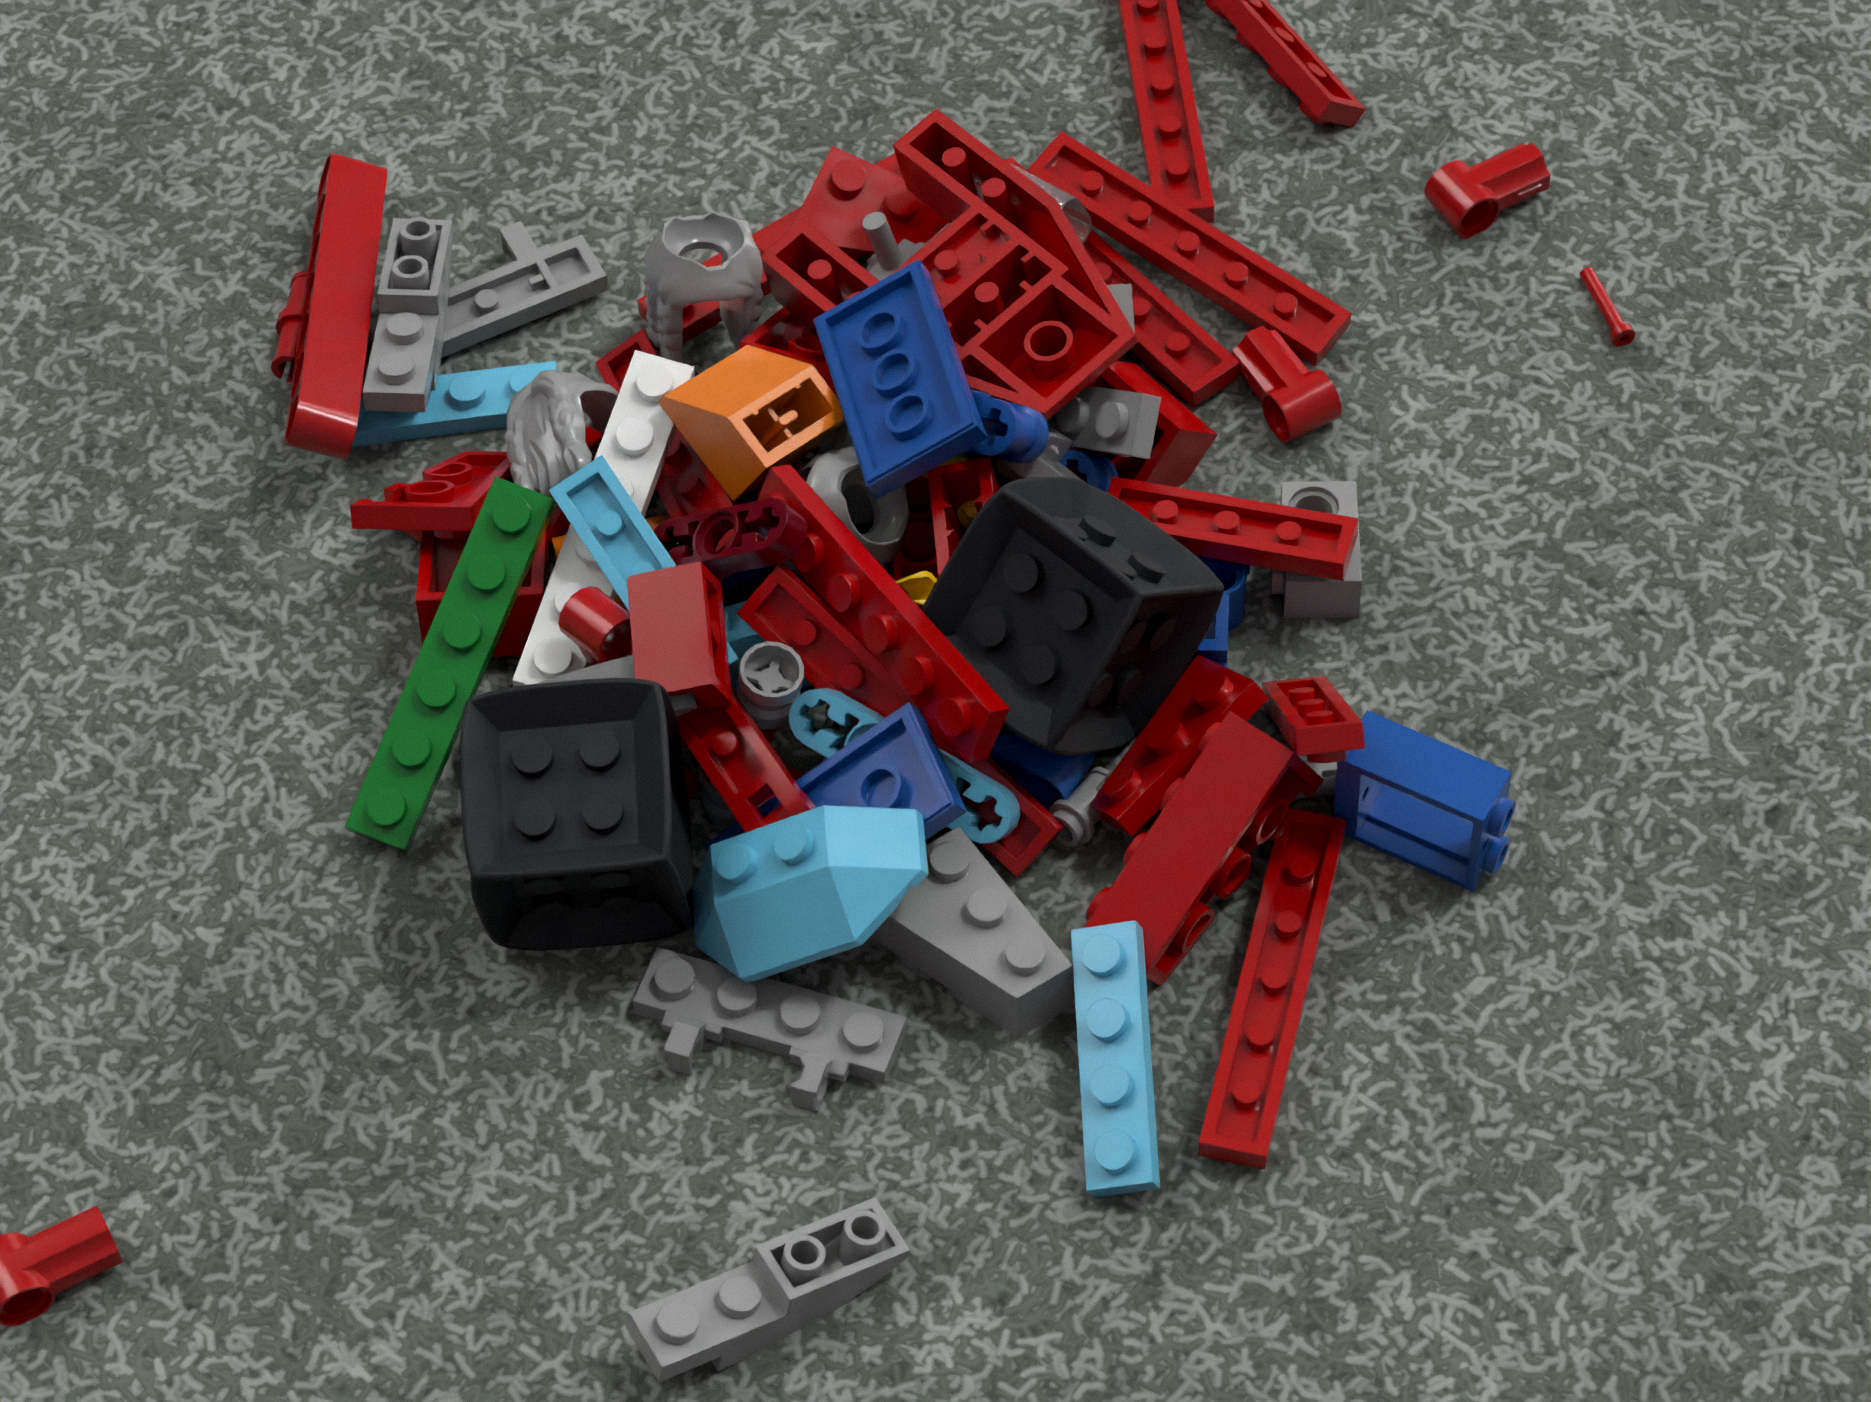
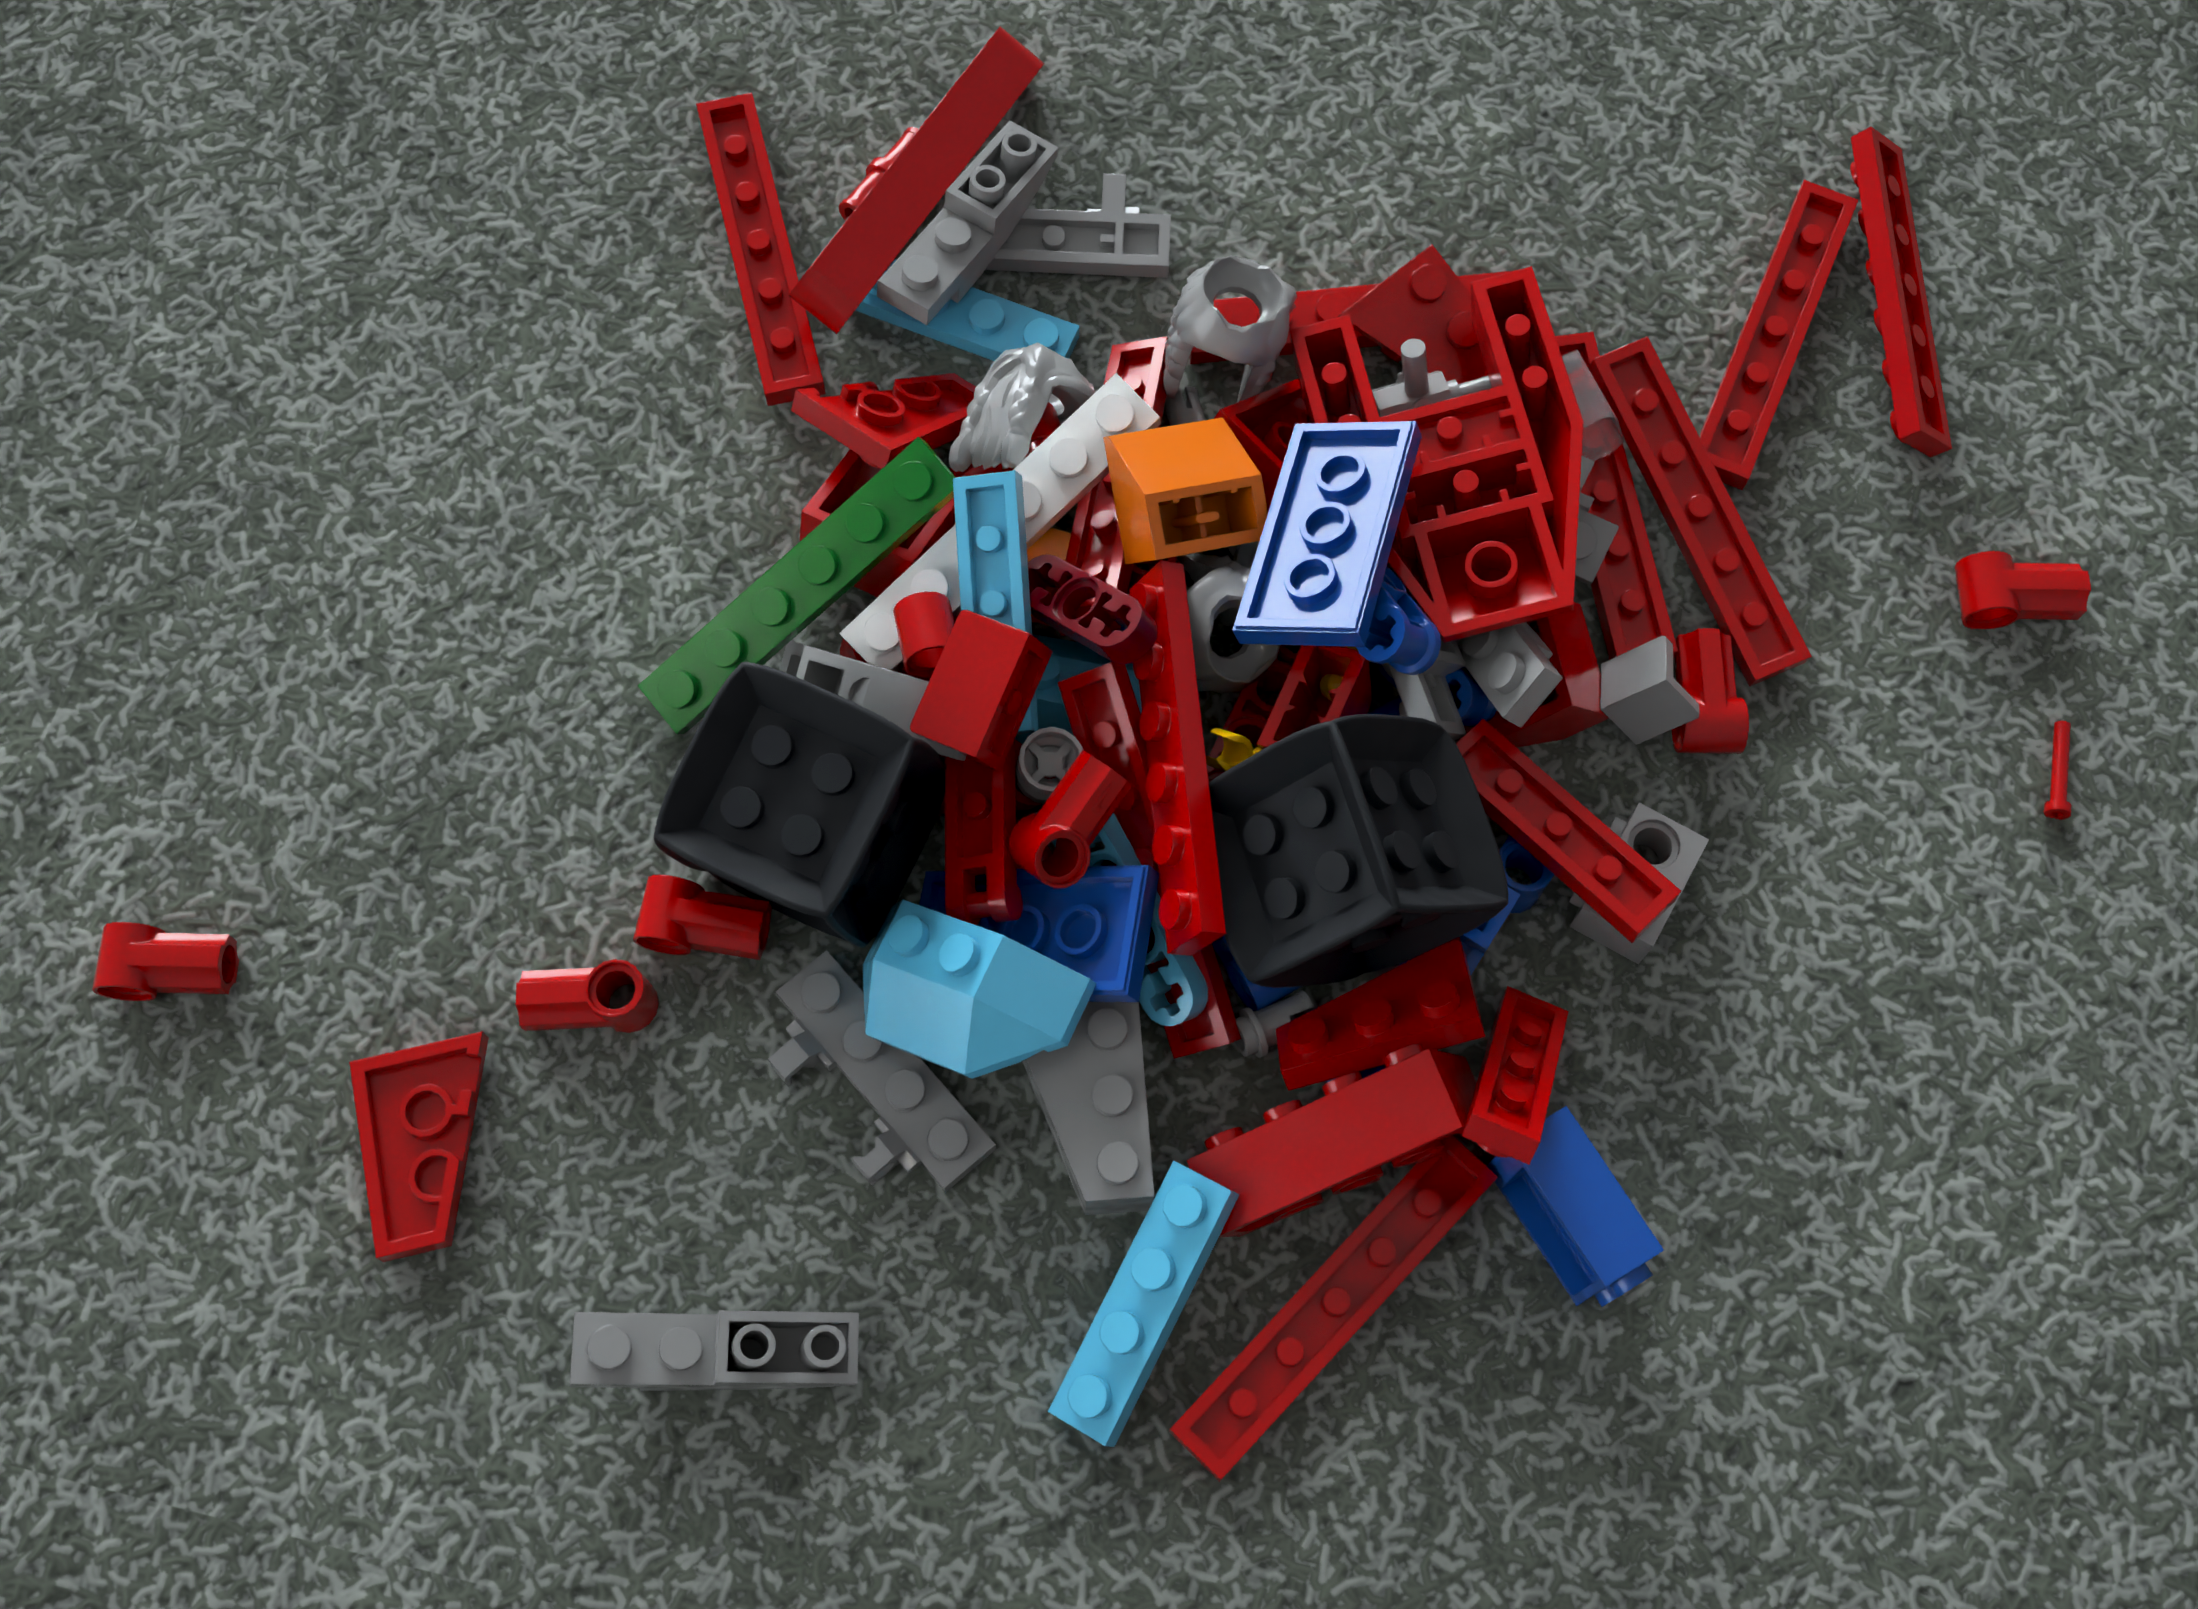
camera: 25 degrees right, 15 degrees up
none -> red wing [349,1031,489,1262]
none -> red piece [515,959,659,1033]
none -> red piece [633,875,772,960]
none -> red plate [696,92,826,406]
none -> red piece [1008,750,1132,888]
none -> light grey panel [1600,636,1699,745]

